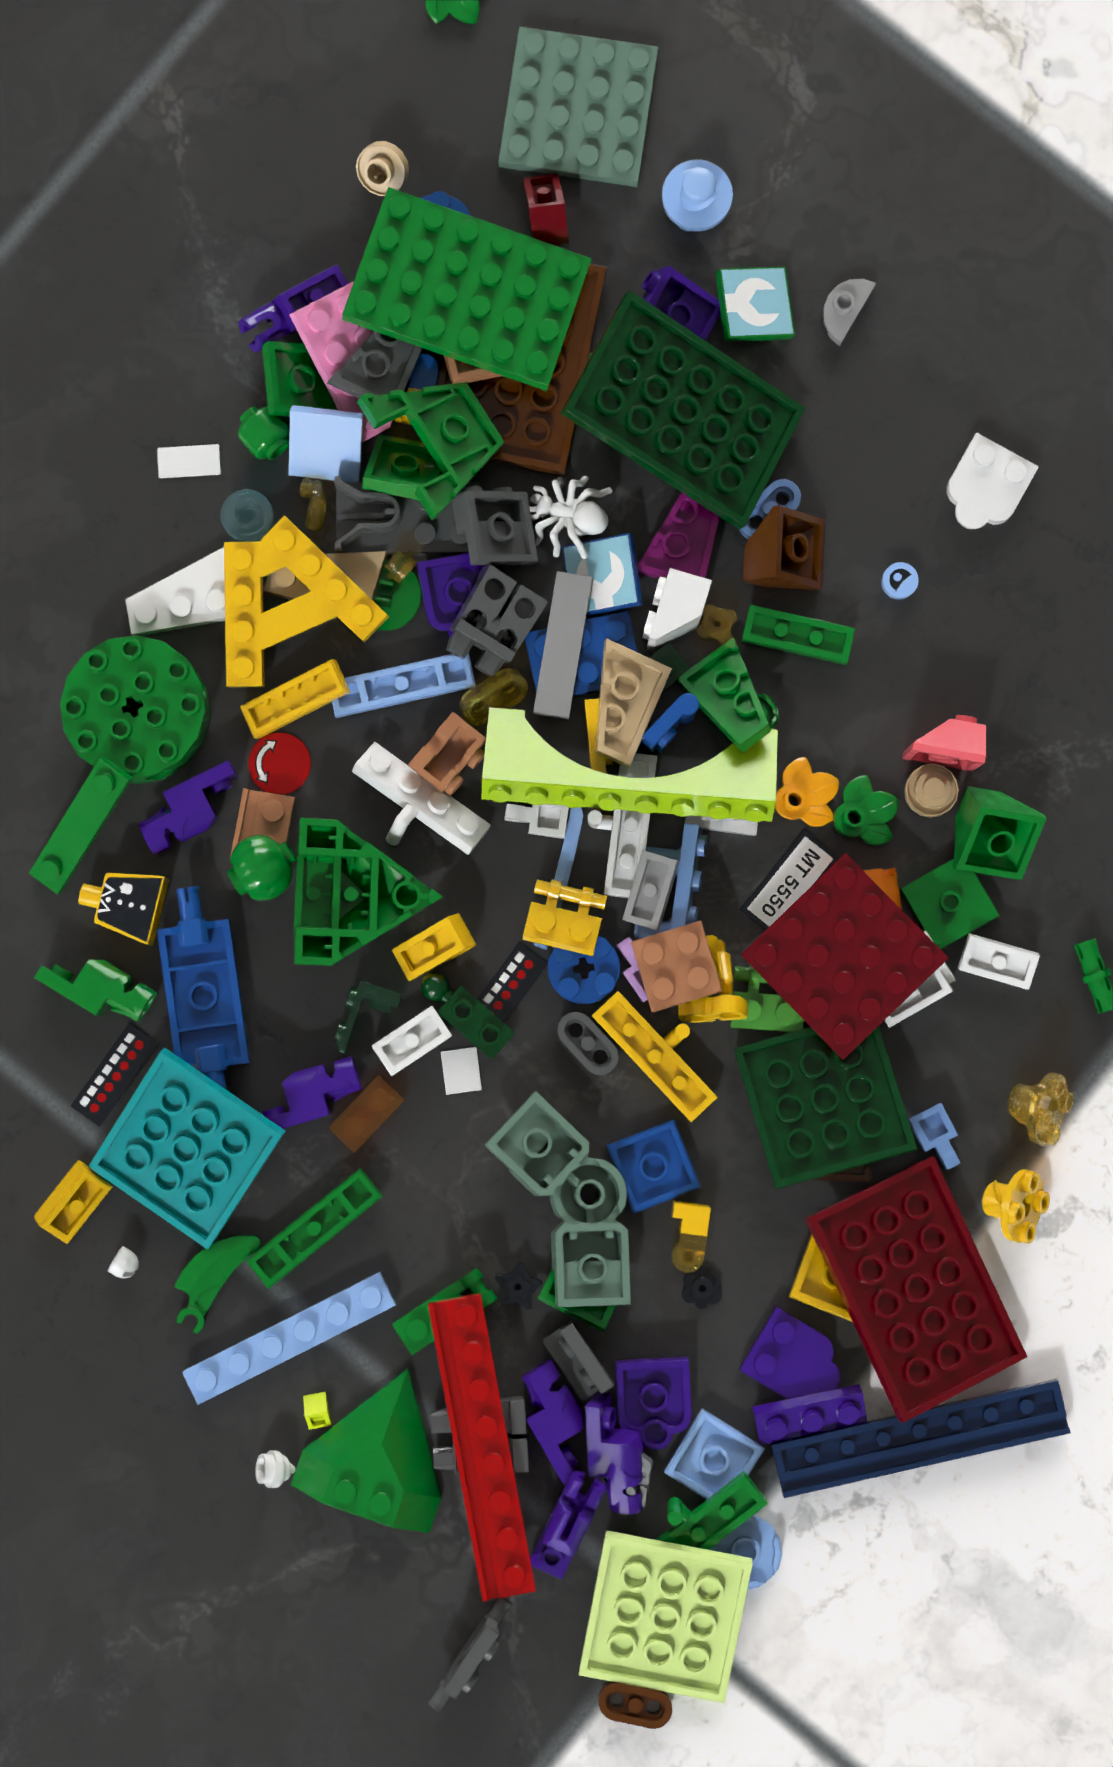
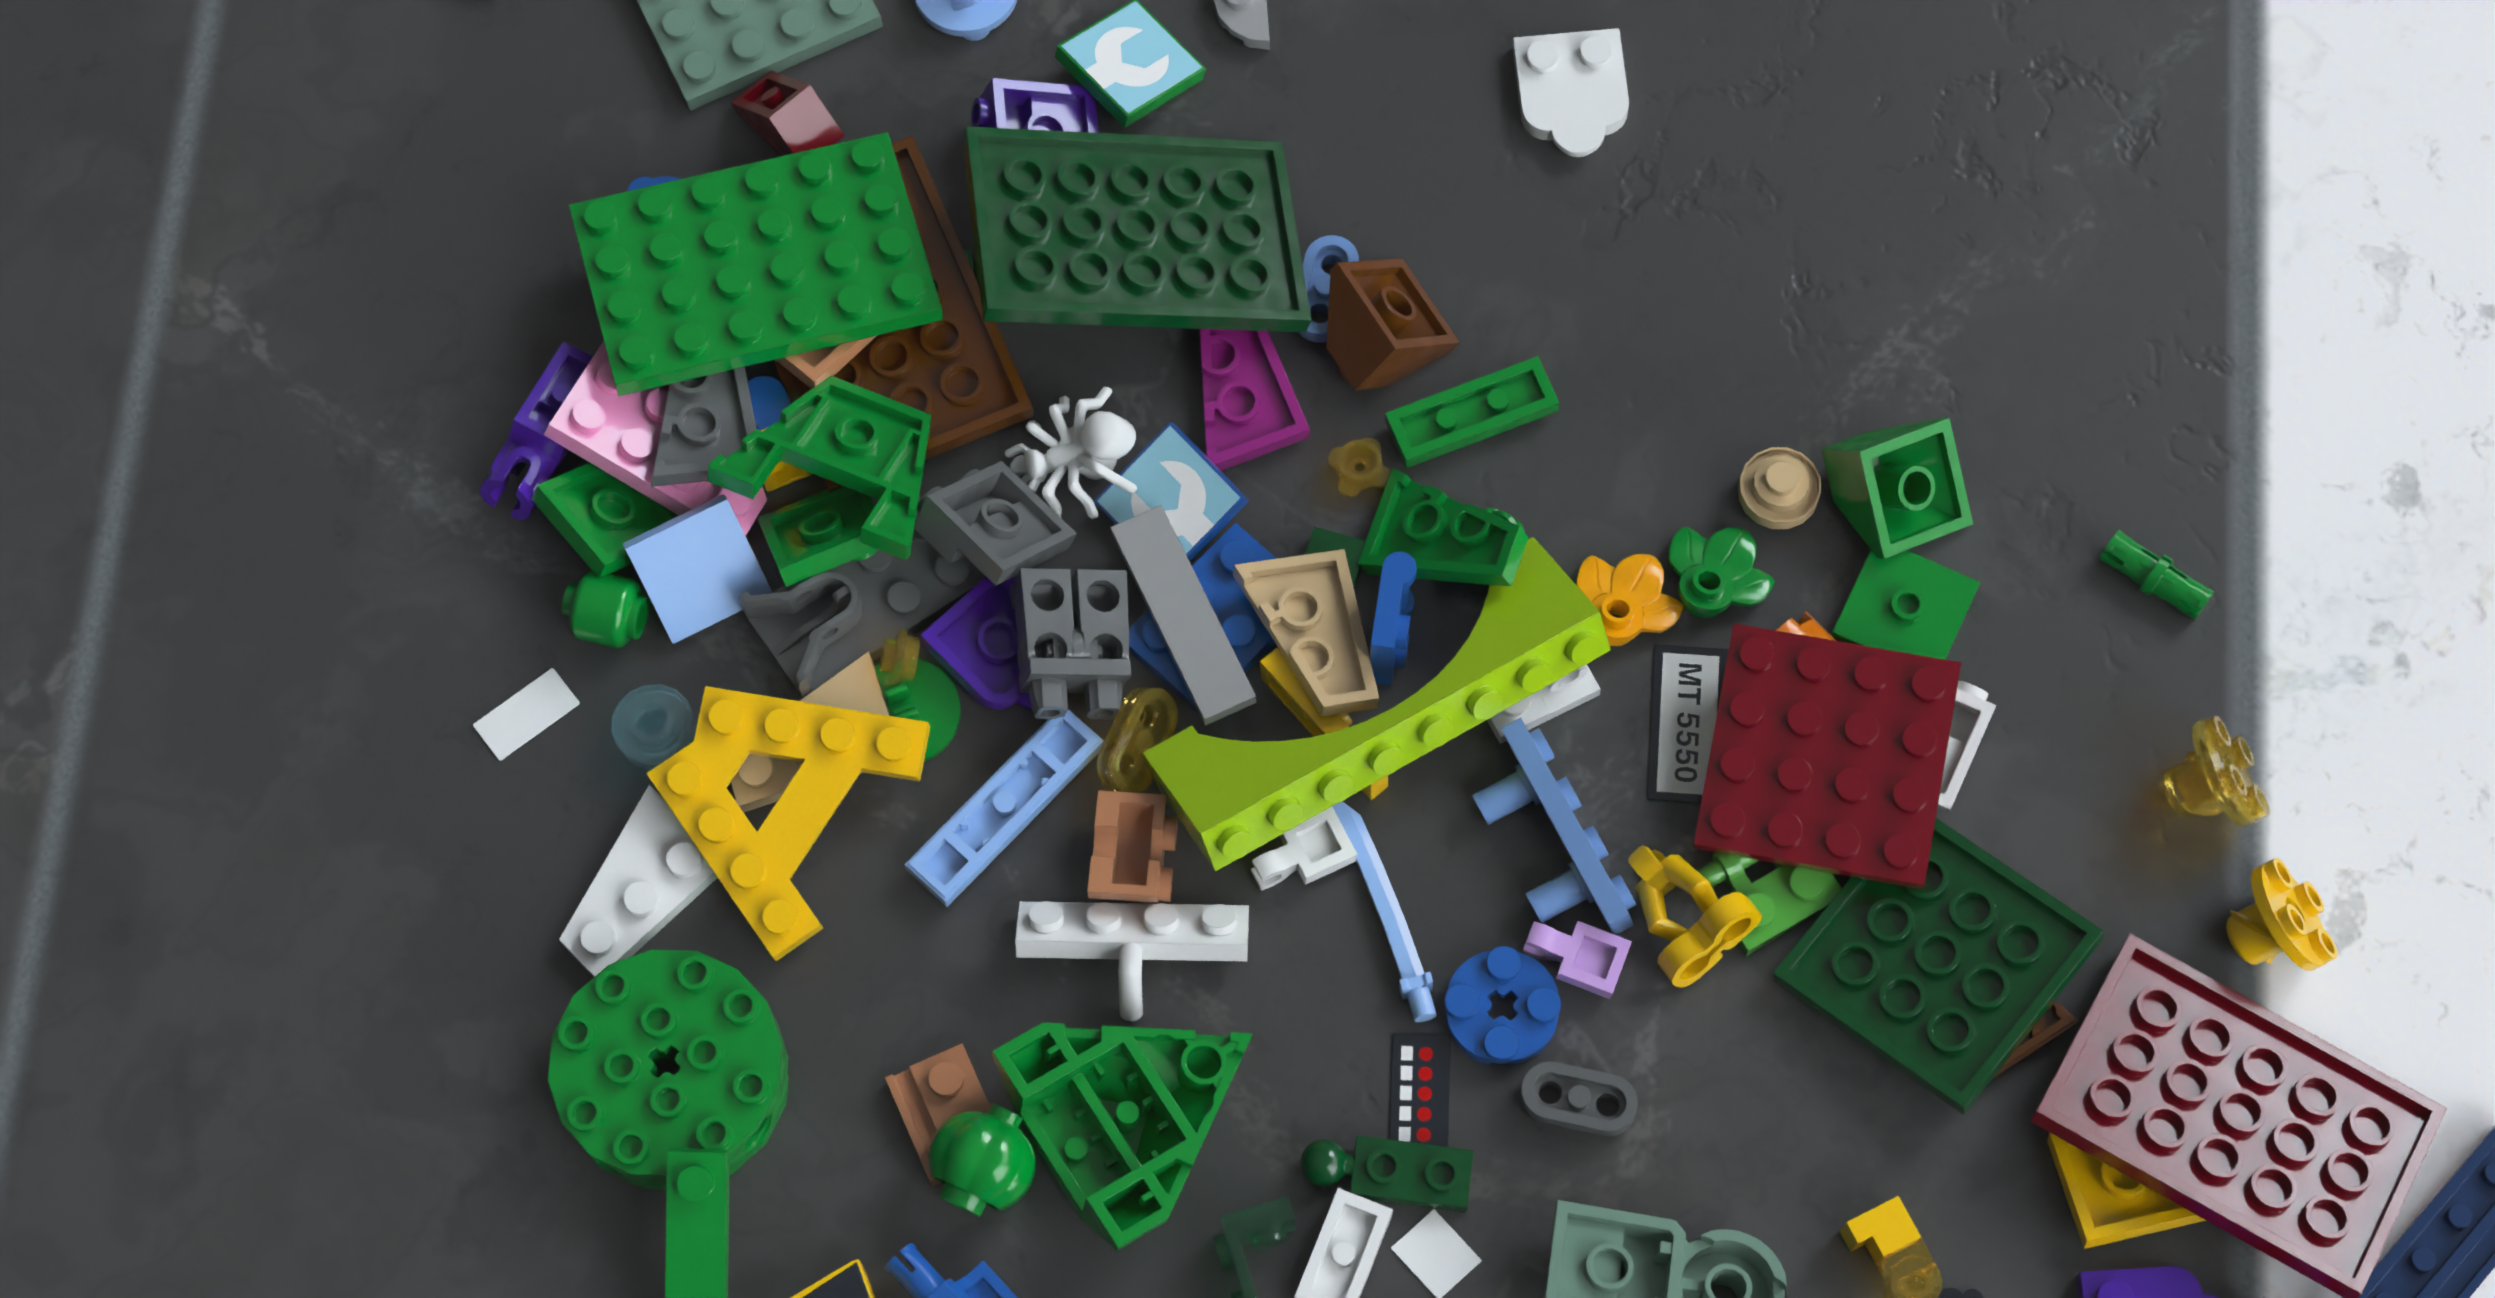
camera: 30 degrees left, 15 degrees down
dark purple plate [139,761,239,855] -> none
yellow plate [240,659,351,739] -> none
red sticker [248,733,311,795] -> none
clear yellow arm [299,478,327,531] -> none
tan plate [356,141,409,196] -> none
yellow plate [392,913,477,981] -> none
yellow plate [522,879,607,956] -> none
white plate [588,753,657,898] -> none
yellow plate [592,991,718,1122] -> none
blue tile [606,1119,701,1214] -> none
light grey plate [622,850,680,931] -> none
nougat plate [631,920,723,1013] -> none
white slope [642,568,712,652] -> none
light blue tile [881,562,919,599] -> none
coral slope [902,715,986,772] -> none
medium blue plate [908,1103,960,1170] -> none
white plate [958,933,1040,990] -> none

